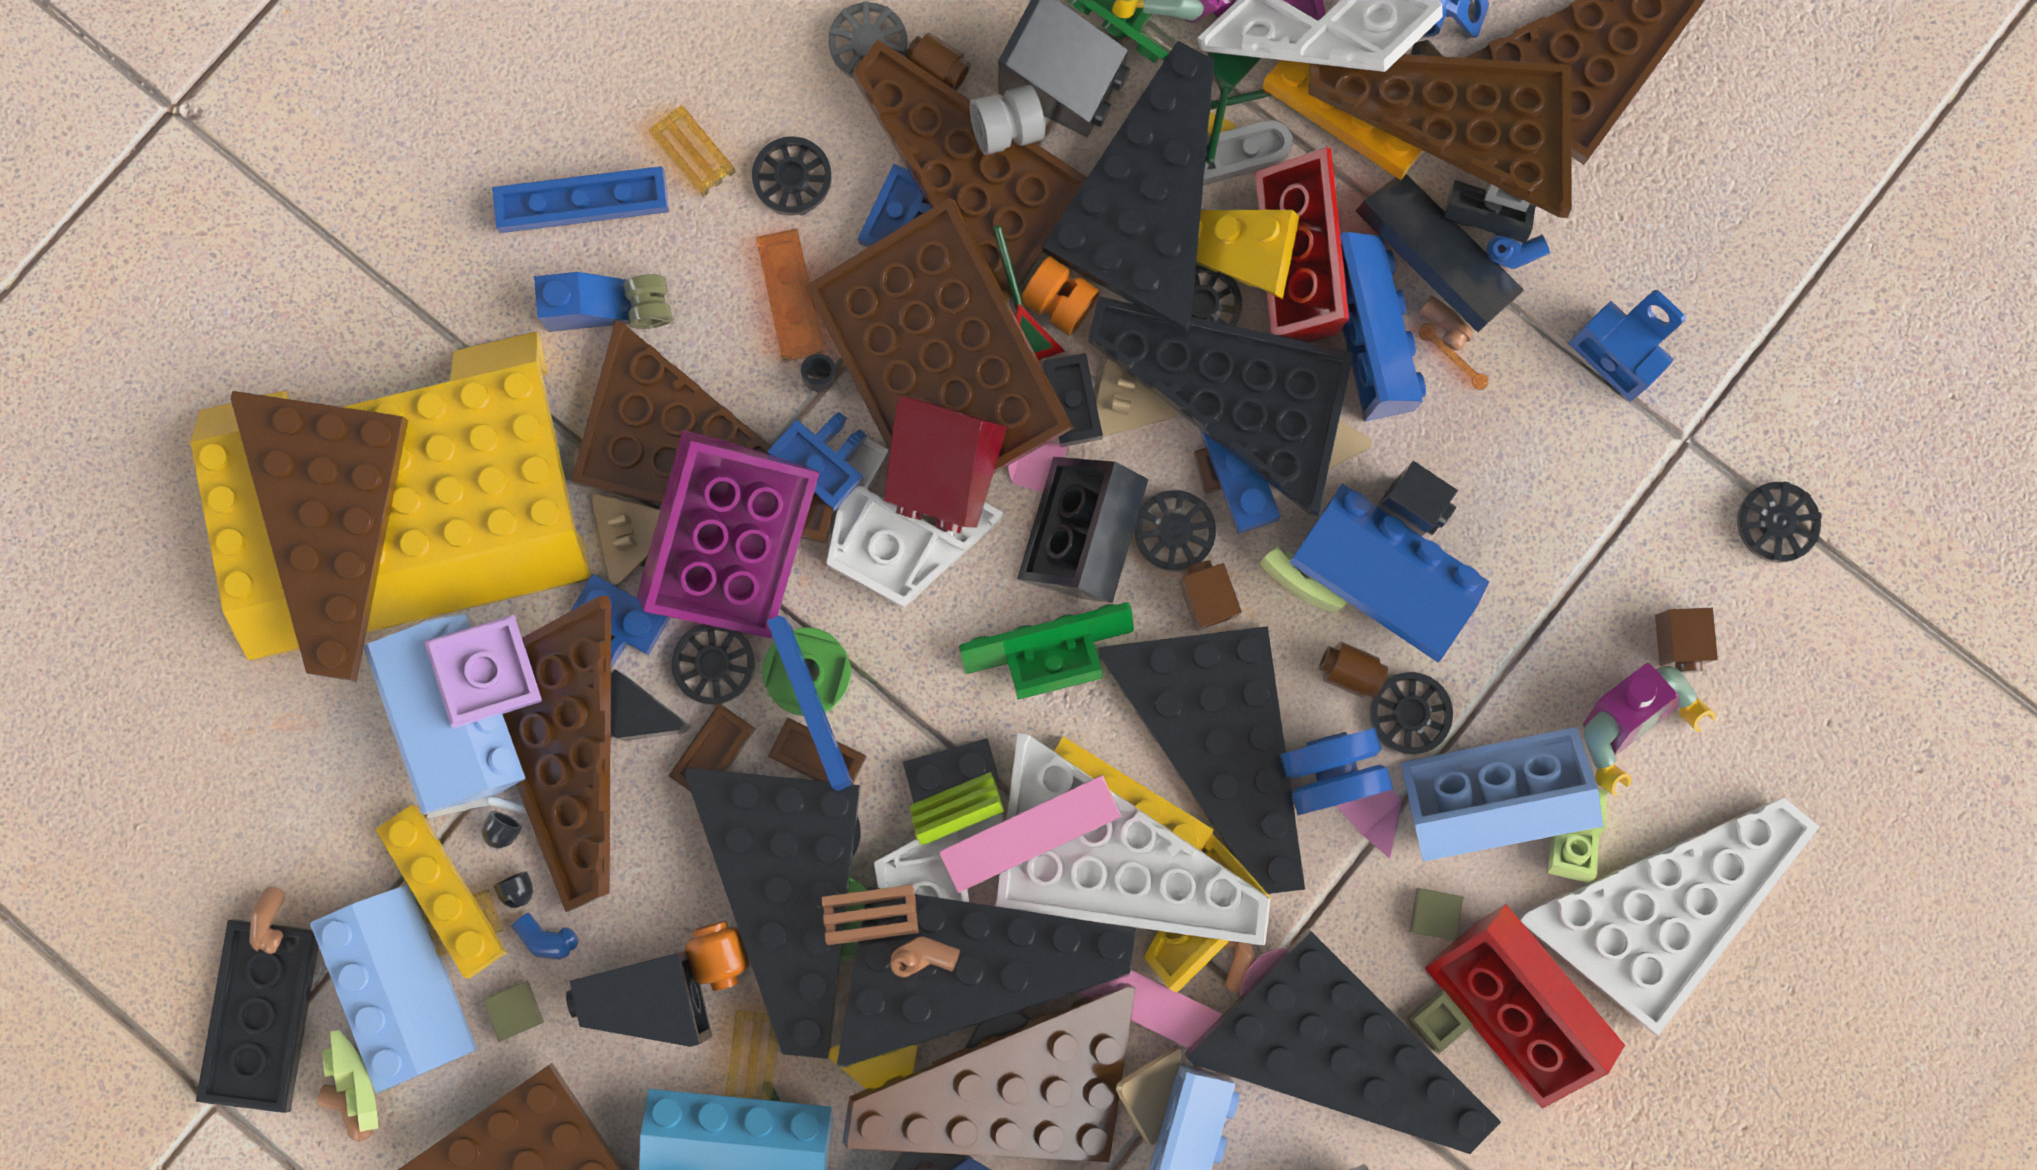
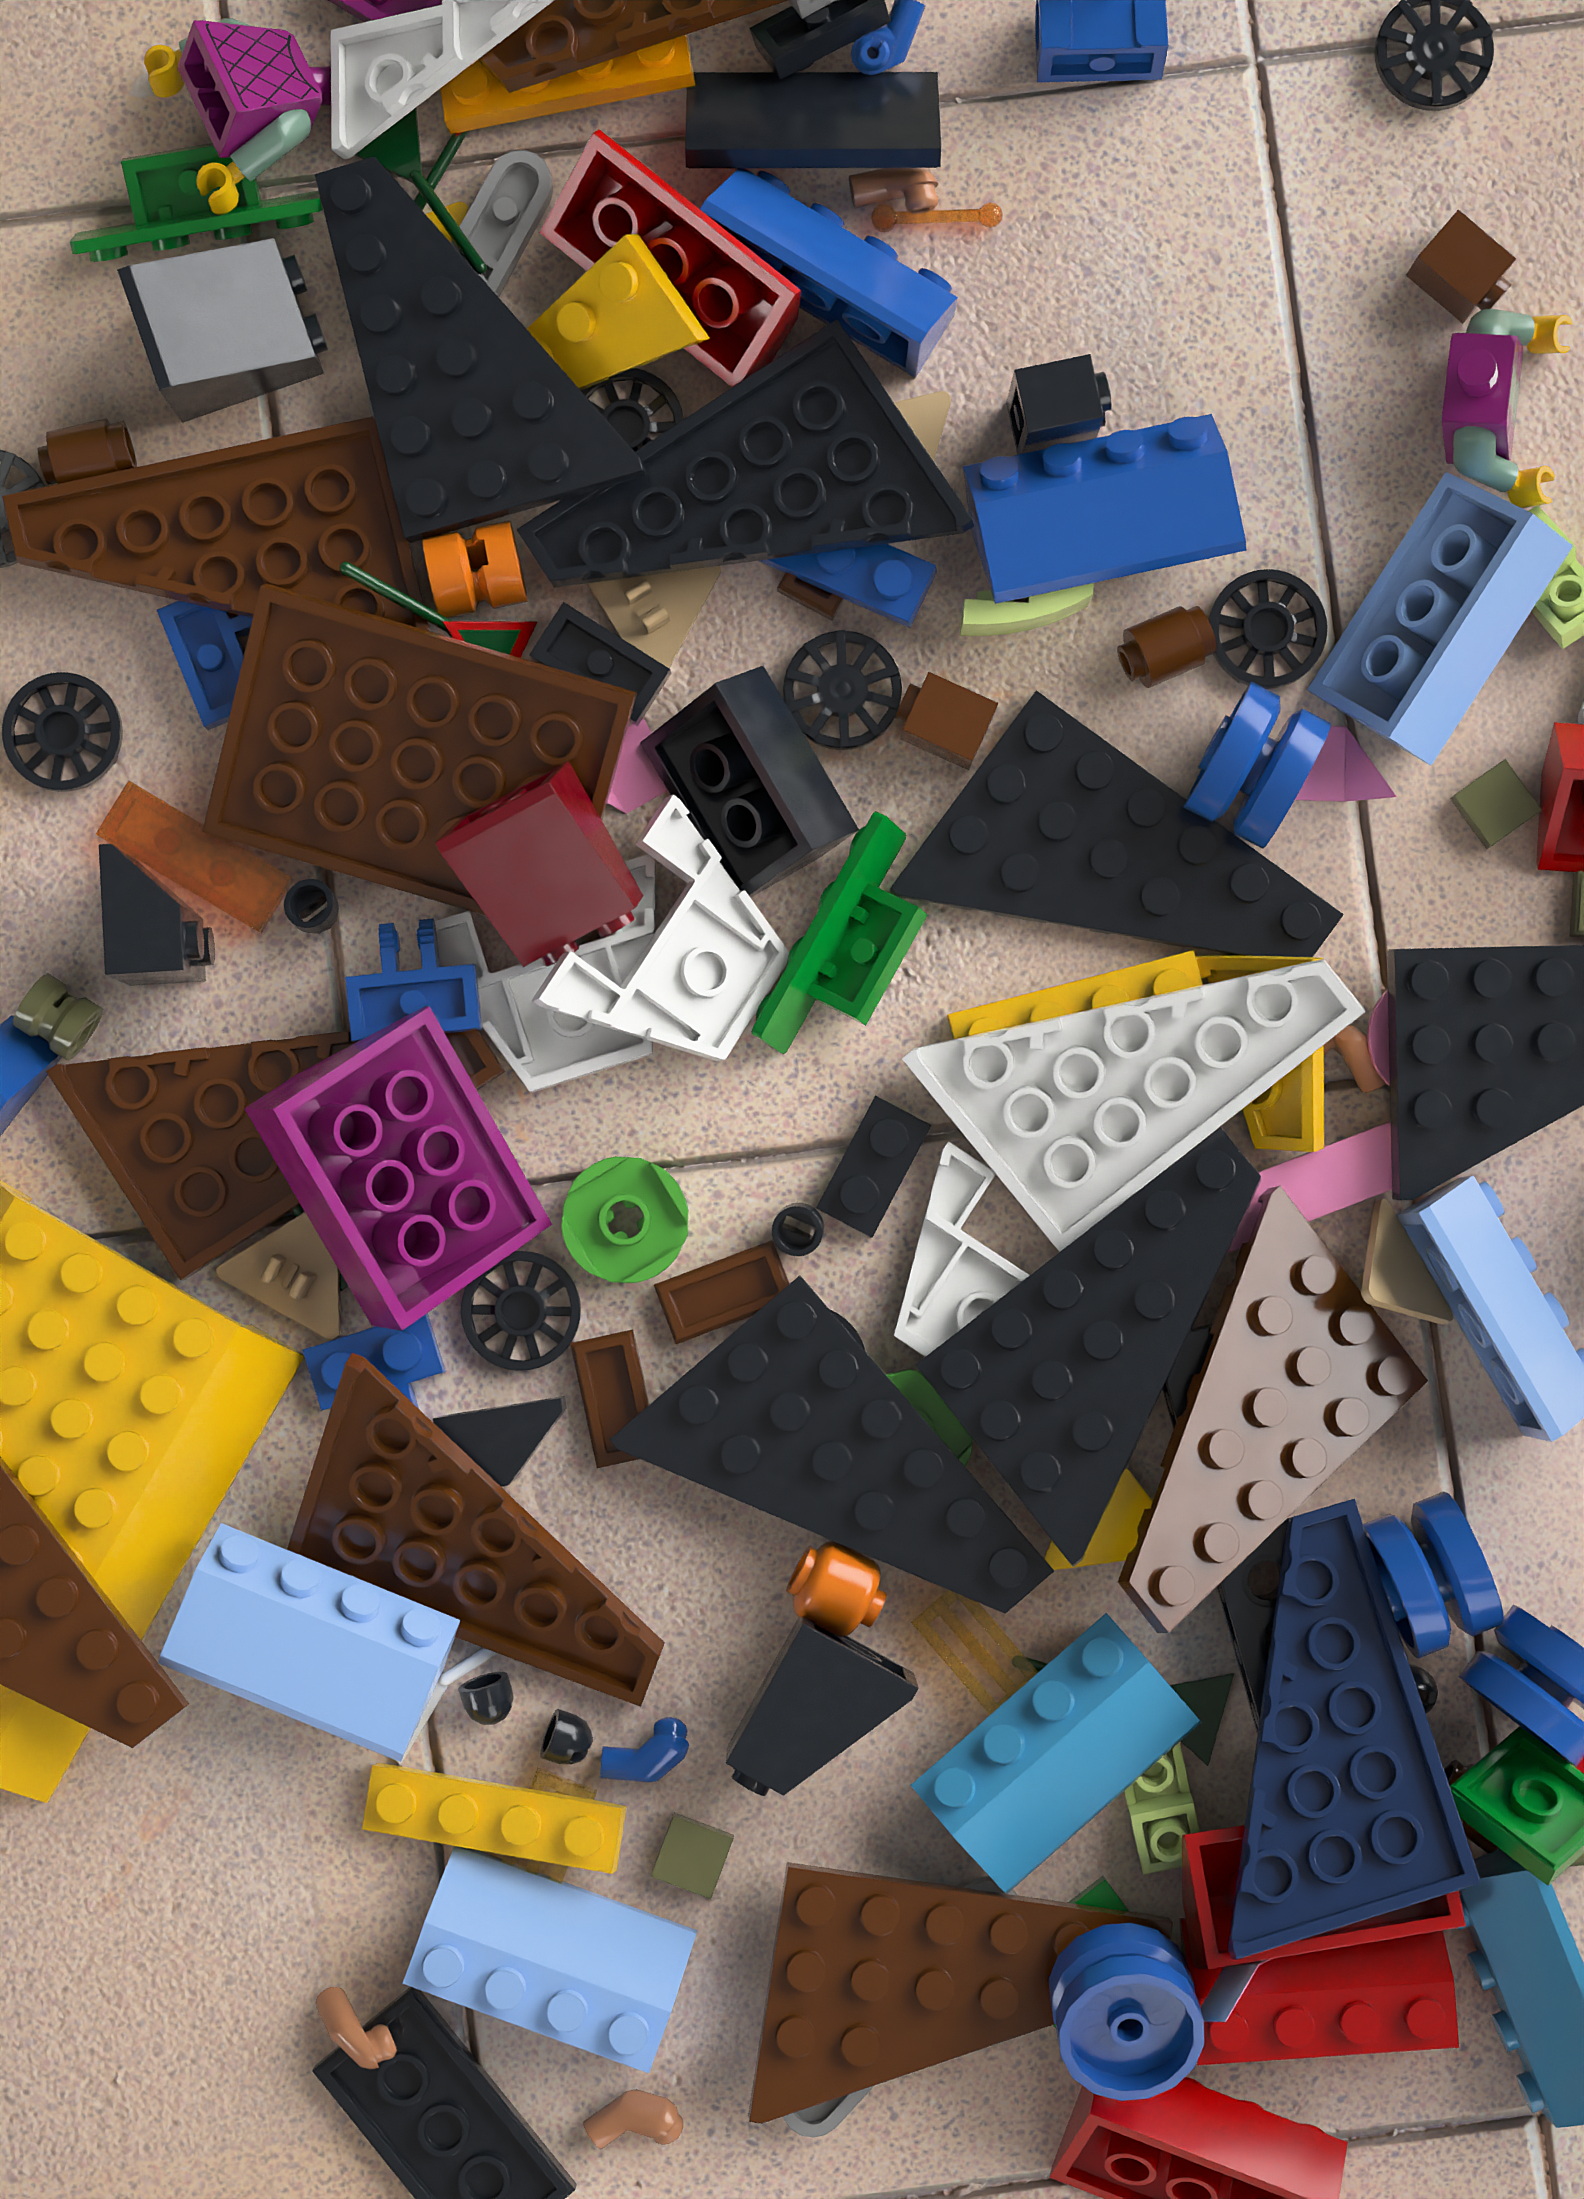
camera: 45 degrees left, 5 degrees up
yellowish green slope [322,1030,379,1132] -> none
lavender tile [424,615,542,729] -> none
blue tile [767,615,852,791] -> none
nougat tile [822,885,919,945] -> none
nougat arm [890,936,960,977] -> none
lime tile [909,772,1004,846] -> none
bright pink tile [939,775,1122,893] -> none
light grey wheel [970,85,1045,155] -> none
none -> black slope [99,844,215,986]
none -> white wing [532,795,789,1061]
none -> black hinge [772,1203,824,1256]

